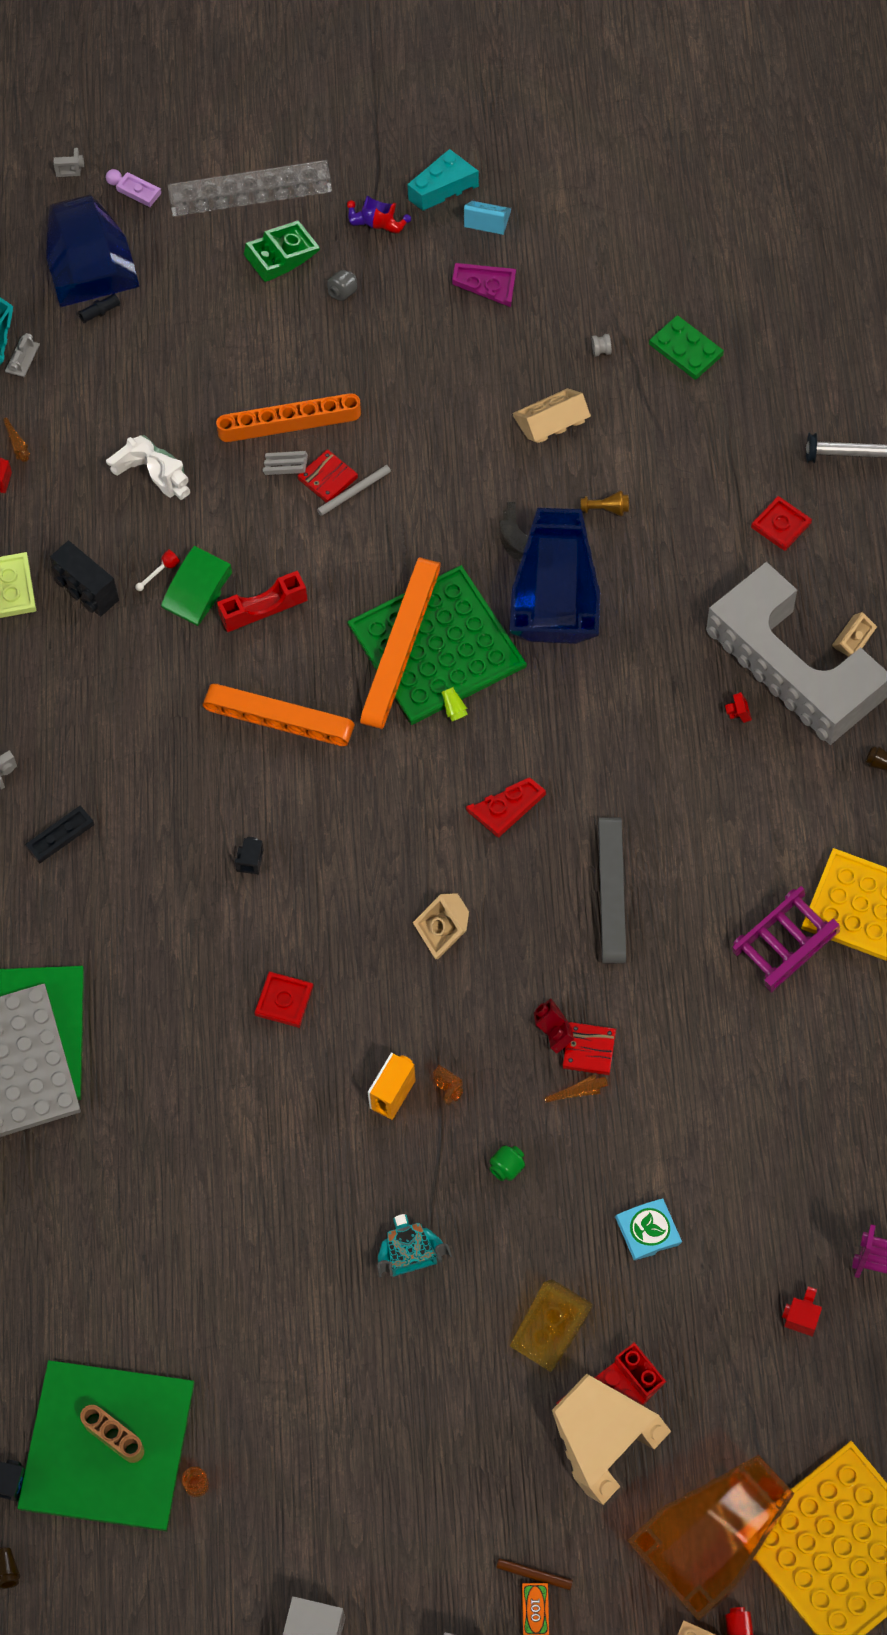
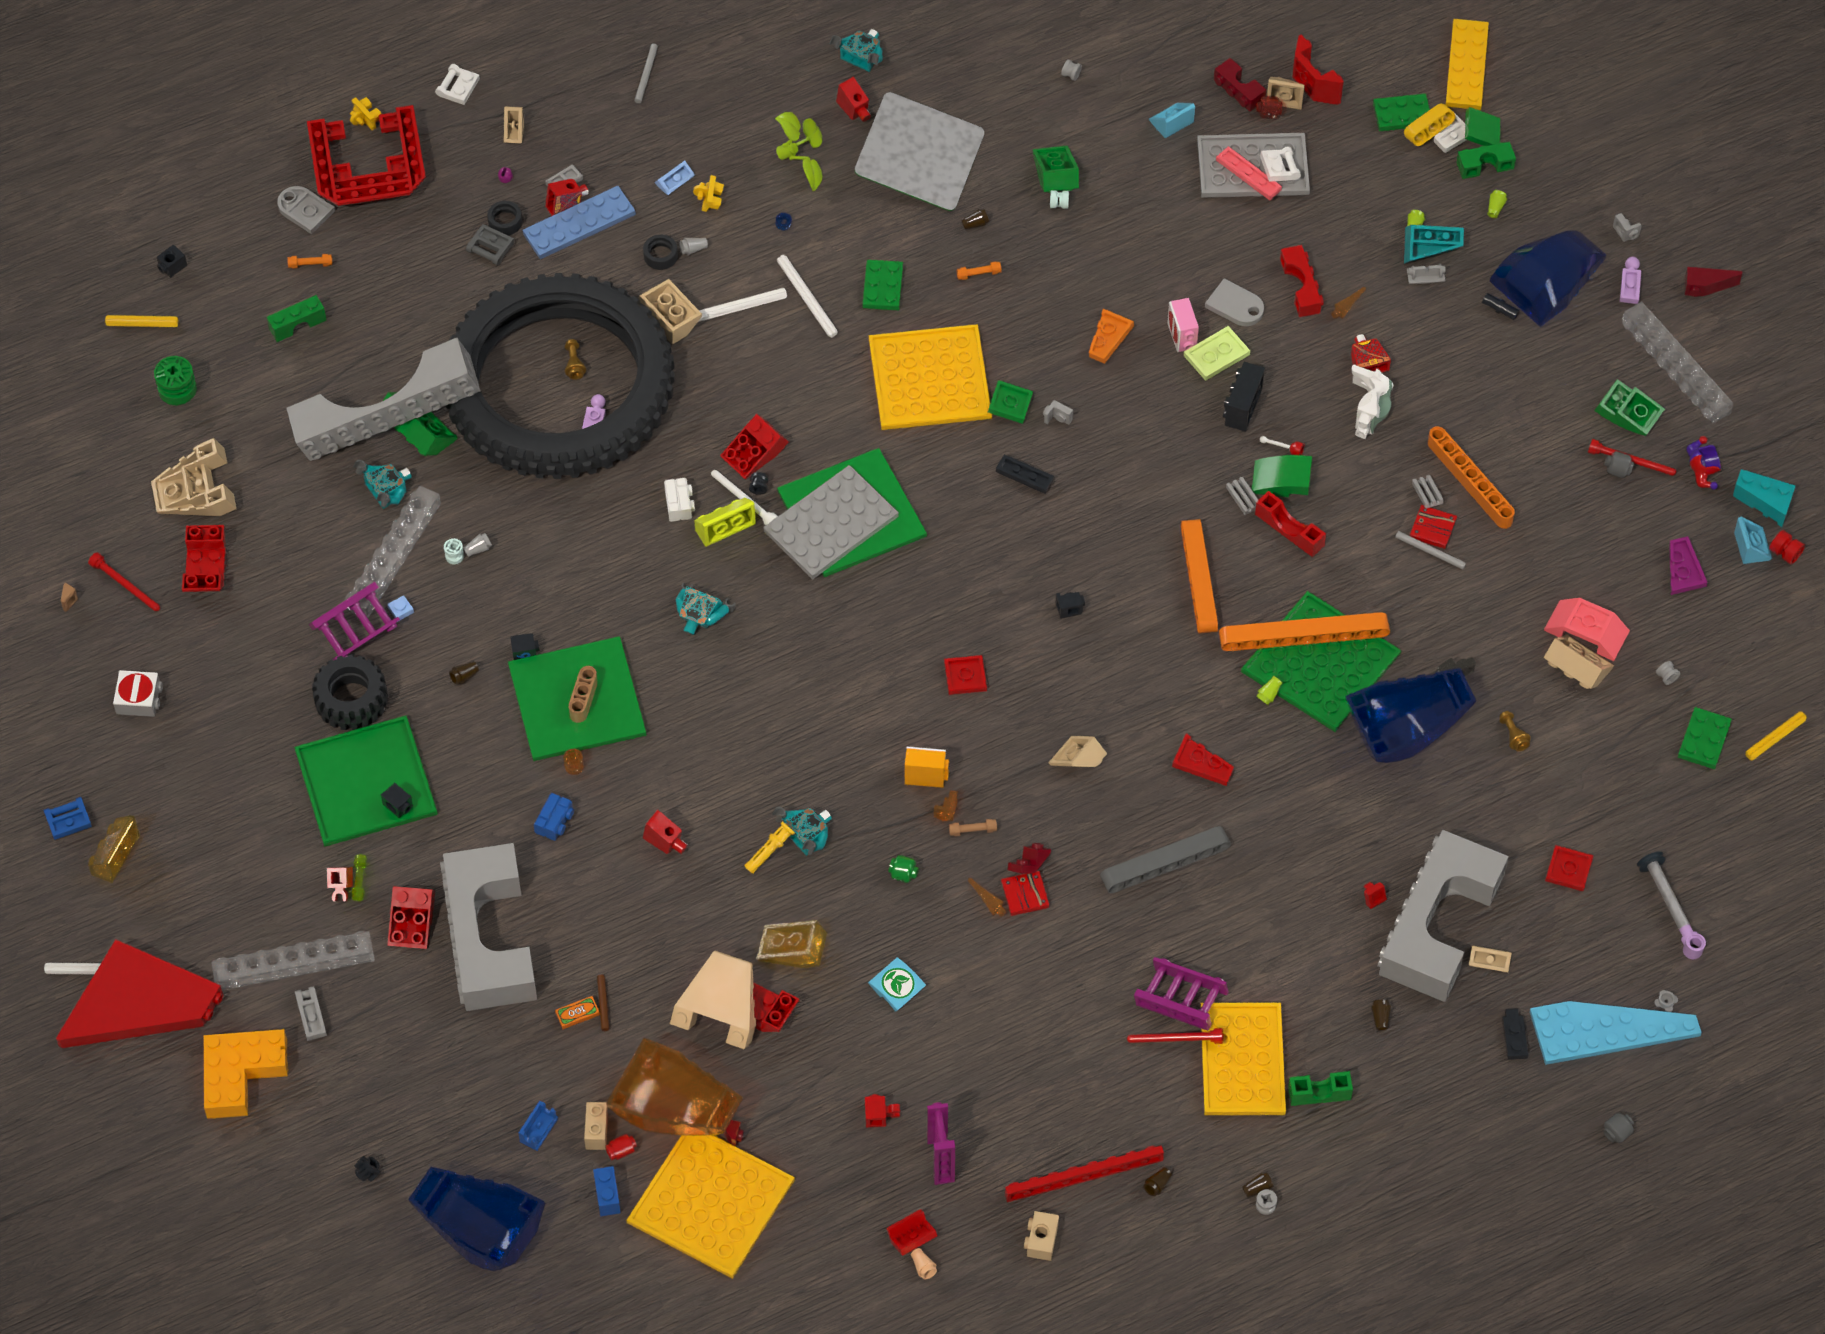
camera: 65 degrees right, 5 degrees down
none -> blue brick [534,793,574,841]
none -> red torso [643,810,688,854]
none -> teal torso [676,583,736,635]
none -> yellow pin [744,821,795,874]
none -> medium nougat bar [949,819,997,836]
none -> red piece [1127,1028,1224,1044]
none -> light grey tile [1226,477,1258,515]
none -> torso [1351,334,1391,373]
none -> coral slope [1544,598,1630,661]
none -> red piece [1588,439,1676,476]
none -> dark red slope [1685,267,1742,297]
none -> yellow axle [1745,711,1807,760]
none -> red wheel [1769,530,1805,565]

